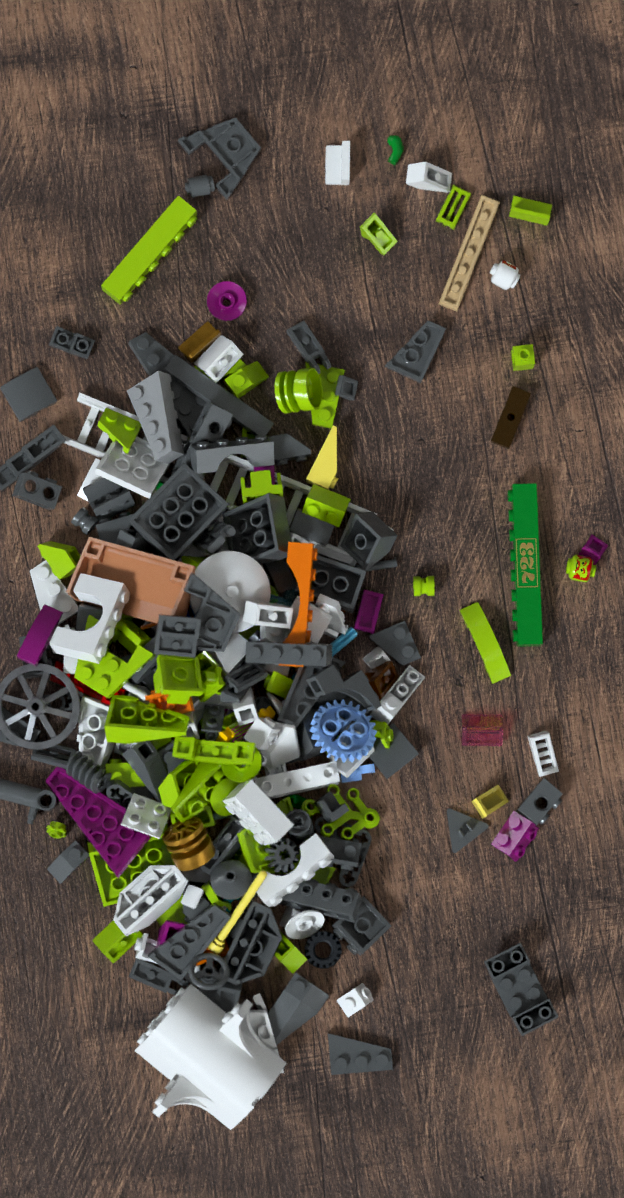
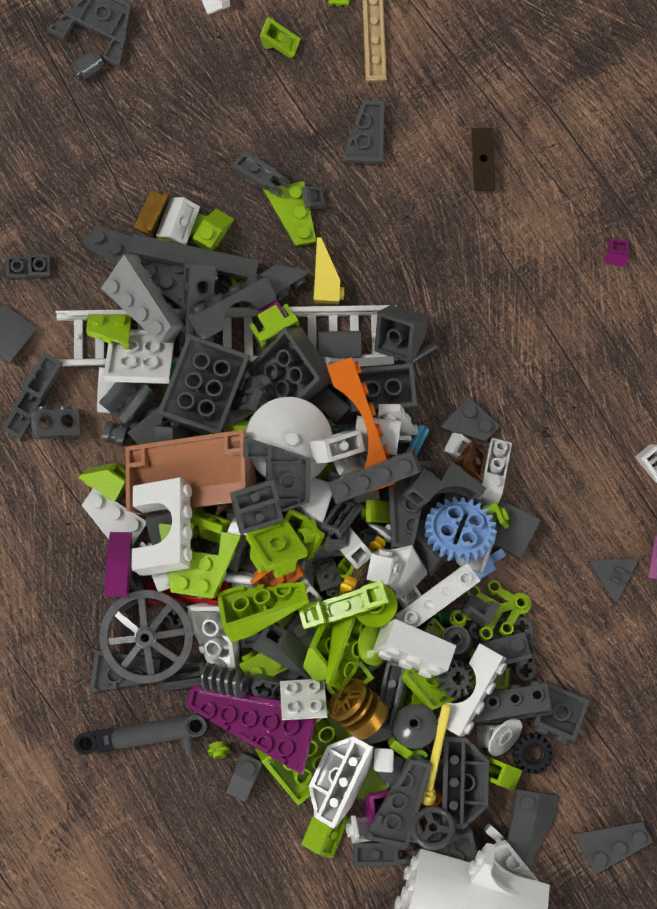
camera: 20 degrees left, 0 degrees up
lime brick [101,196,197,305] -> none
magenta dish [207,281,247,321] -> none
lime wheel [274,368,323,414] -> none
lime brick [302,484,351,527] -> none
white bracket [337,983,374,1017] -> none
magenta plate [354,589,383,634] -> none
lime wheel [413,576,435,596] -> none
lime slope [459,602,511,684] -> none
clear pink panel [461,714,503,746] -> none
light yellow slope [471,785,509,819] -> none
white head [489,260,520,290] -> none
green brick [507,483,543,647] -> none
lime brick [511,344,535,371] -> none
lime head [566,554,596,582] -> none

